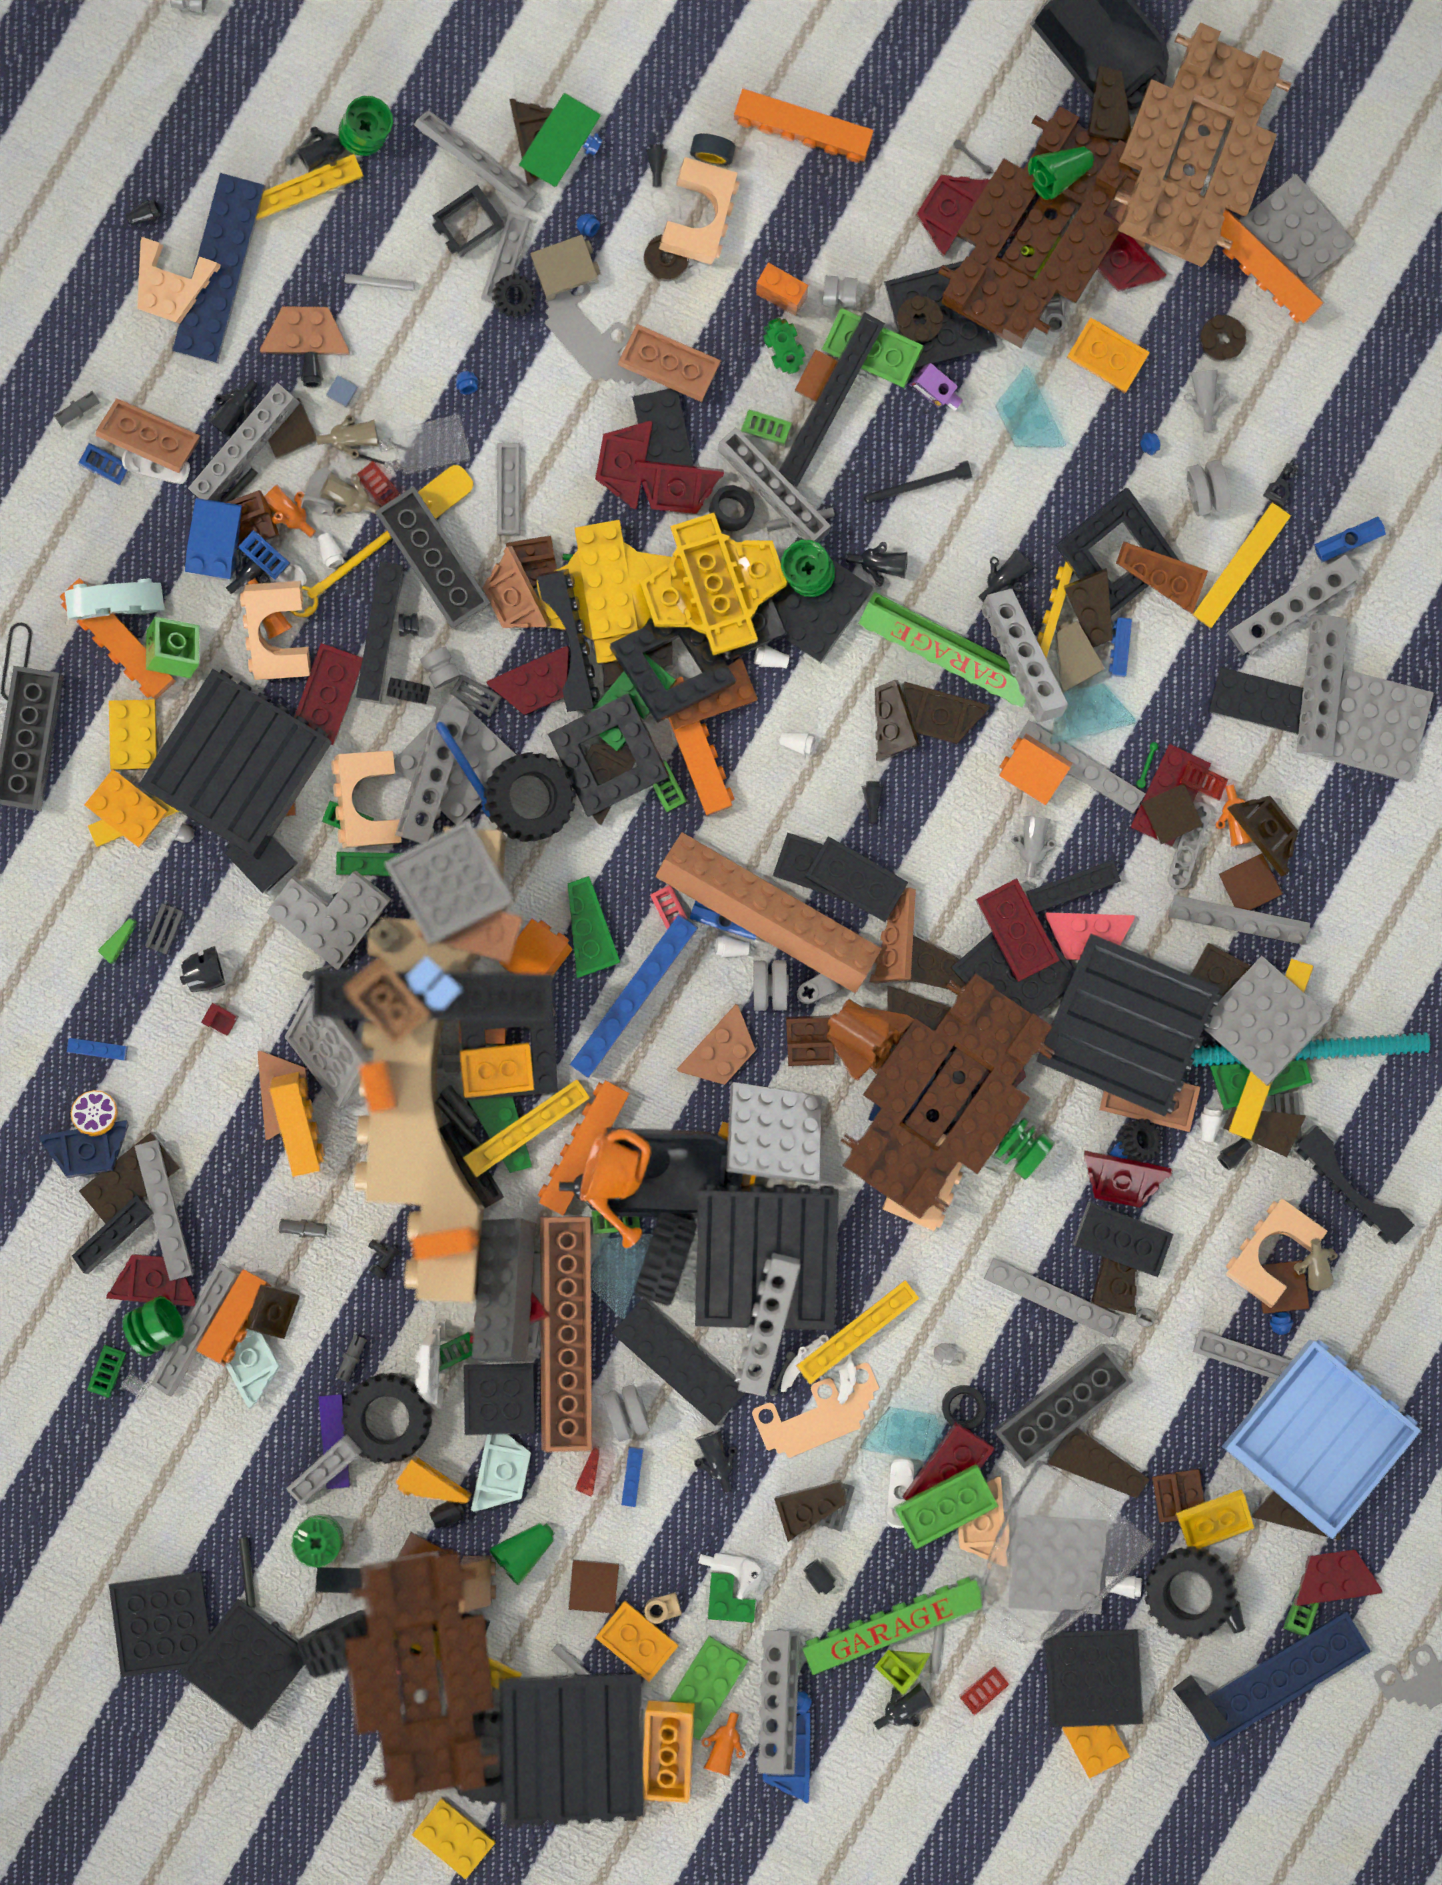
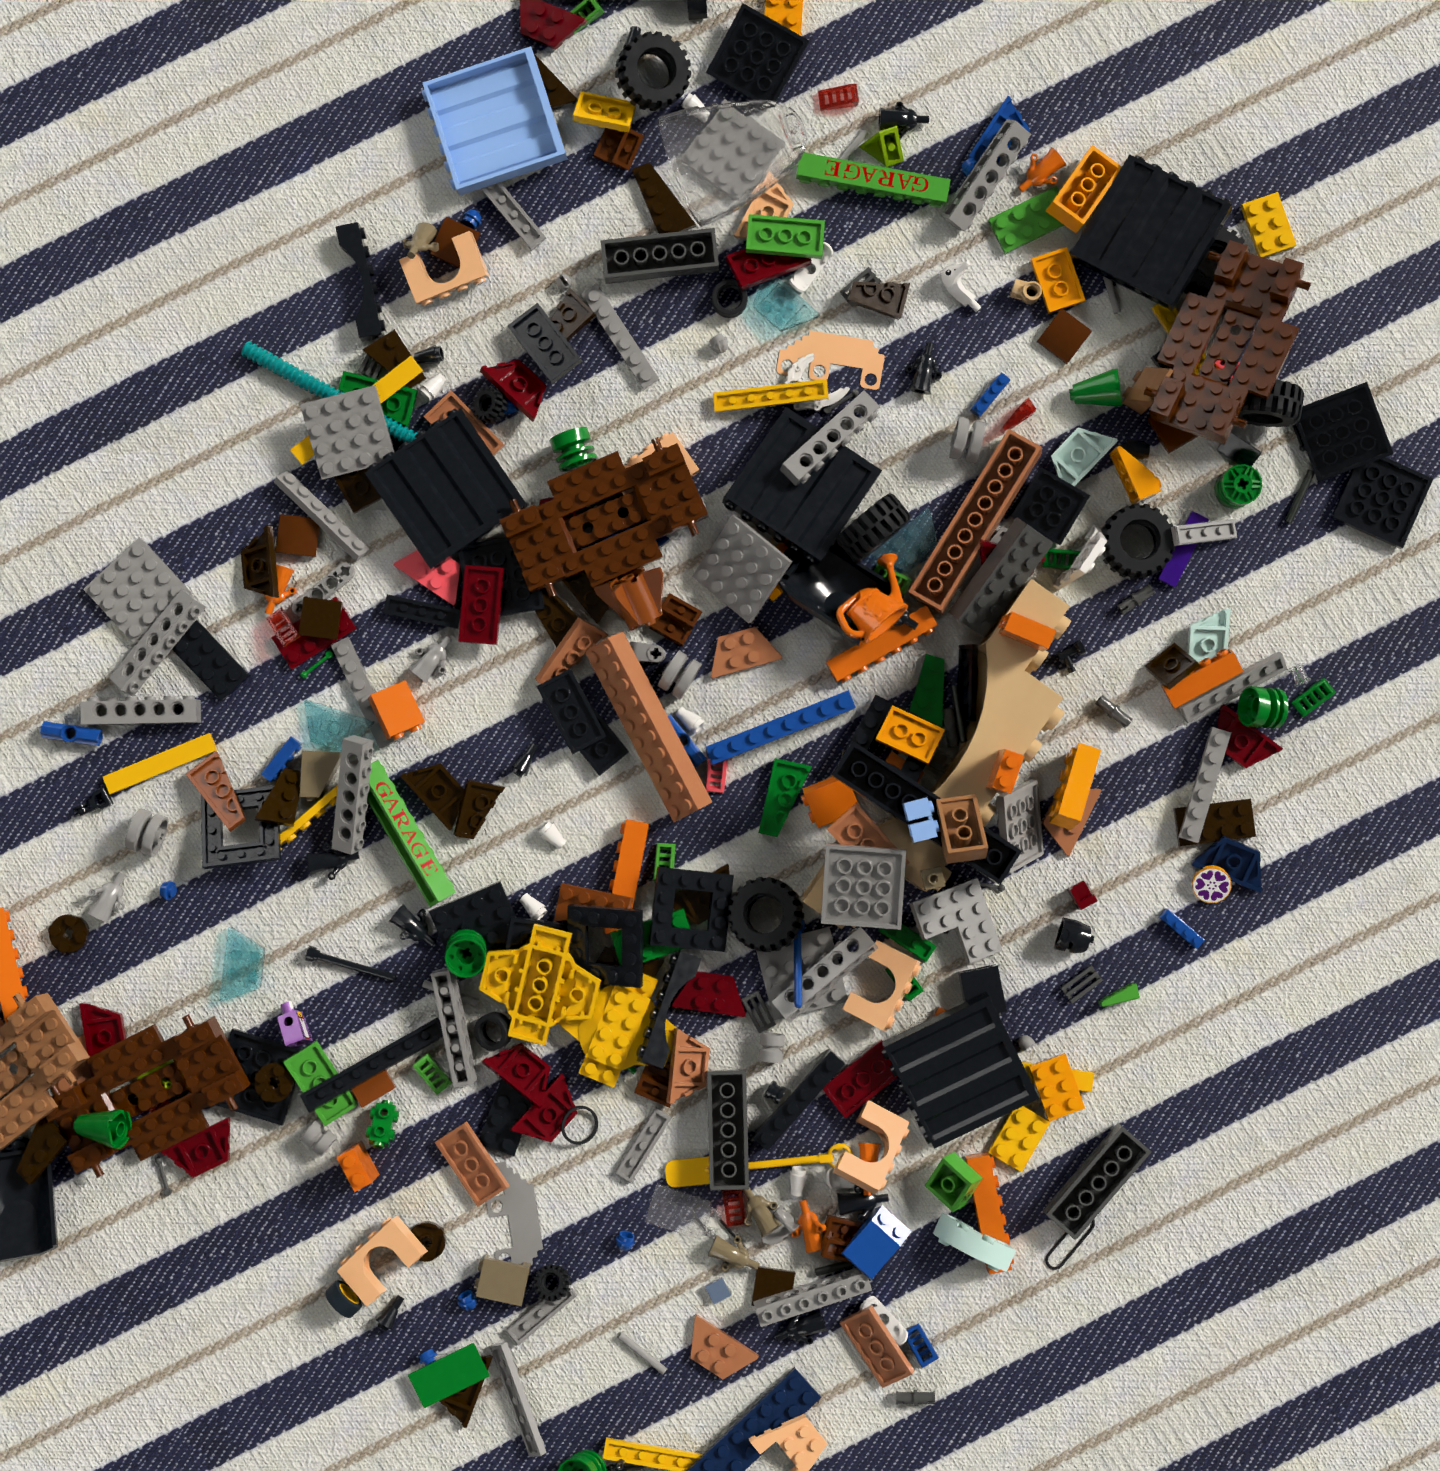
camera: 150 degrees left, 0 degrees up
black plate [72,1195,153,1274] -> none
blue slope [239,531,290,580] -> none
black cone [301,352,324,388] -> none
black tyre [386,677,430,705] -> none
black window [432,184,505,258] -> none
yellow plate [463,1079,590,1177] -> none
black plate [612,1298,745,1426] -> none
green plate [708,1572,756,1623] -> none
orange brick [734,88,874,162] -> none
black brick [803,1559,836,1595] -> none
light grey piece [1042,294,1066,339] -> none
light orange plate [1066,317,1150,393] -> none
none -> black piece [561,1106,598,1145]

